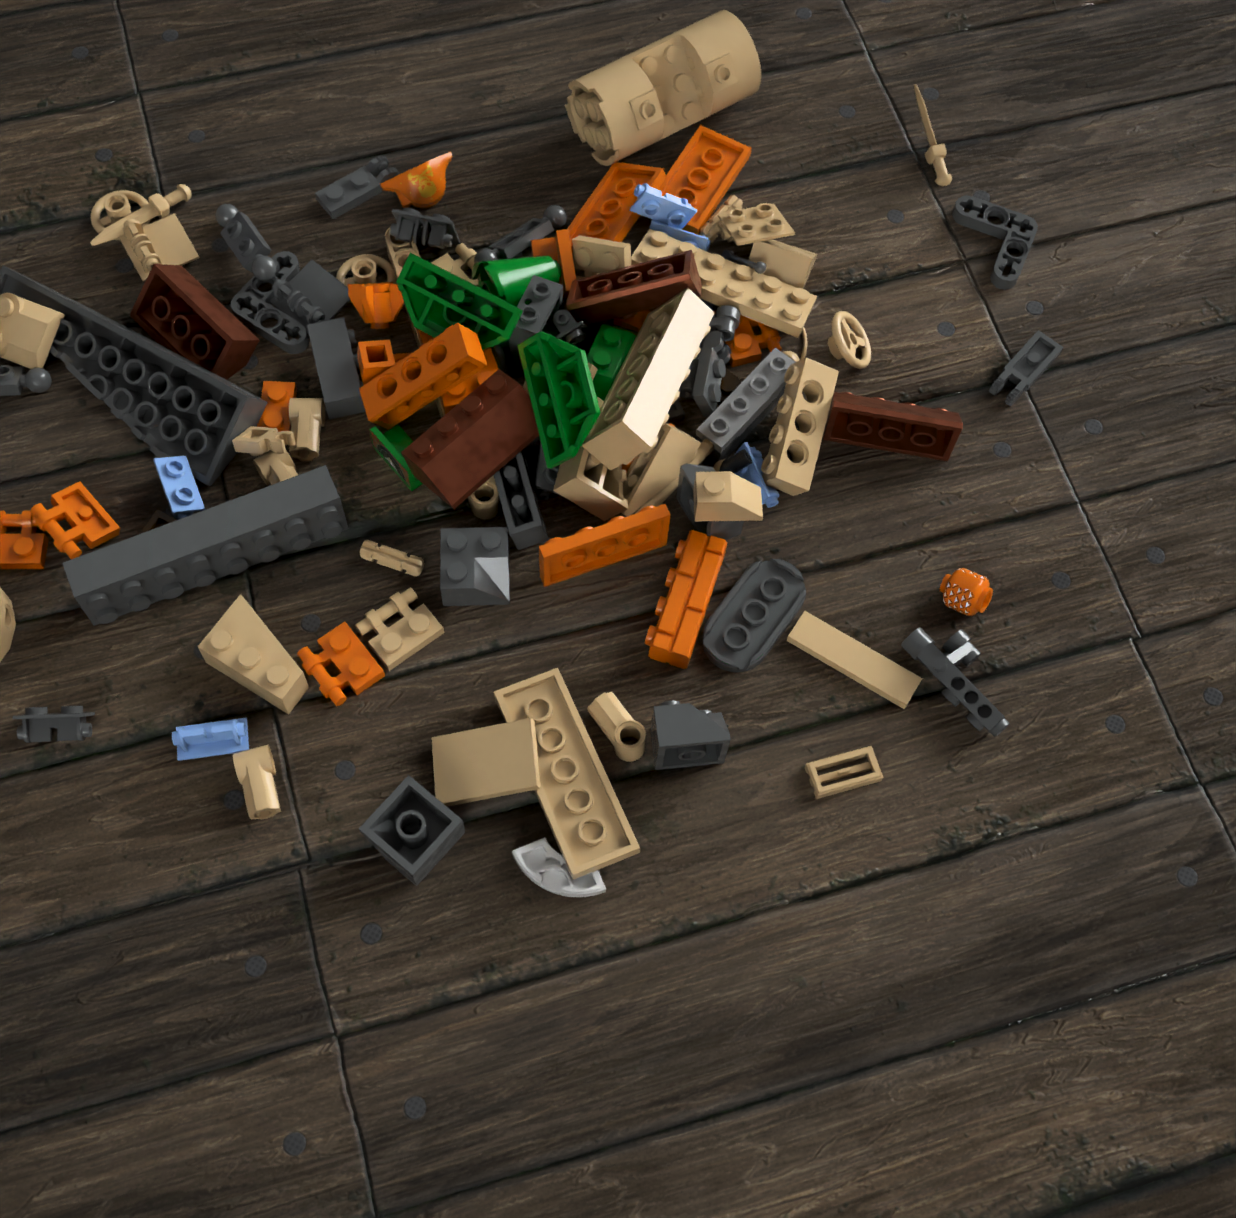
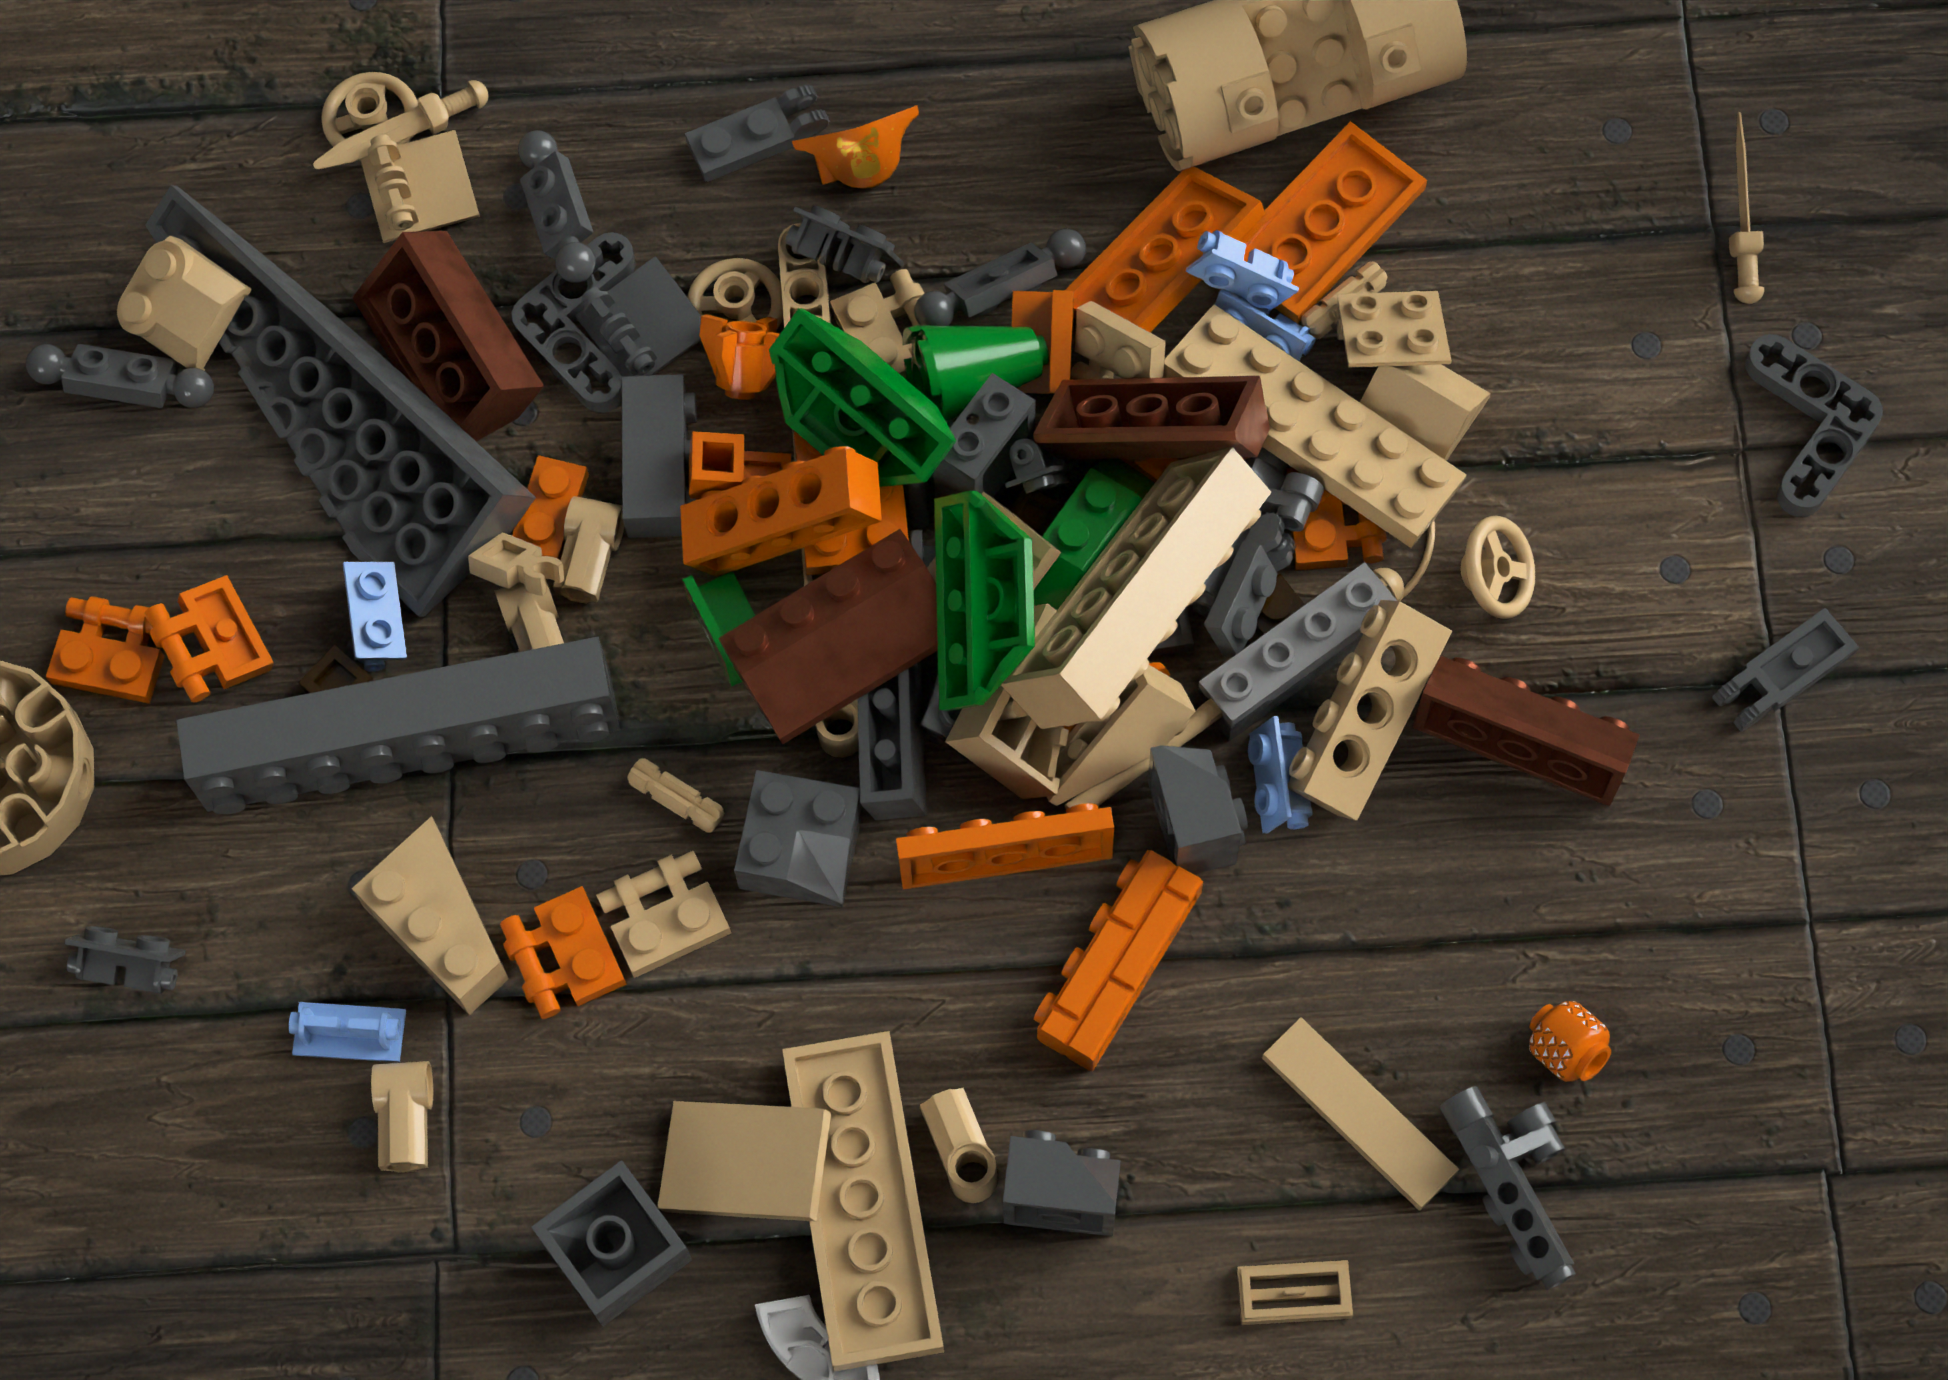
camera: 20 degrees right, 5 degrees up
tan slope [693,471,763,522] -> none
dark grey tile [703,559,806,672] -> none
black arm [713,449,752,474] -> none
dark grey hinge [722,250,766,274] -> none

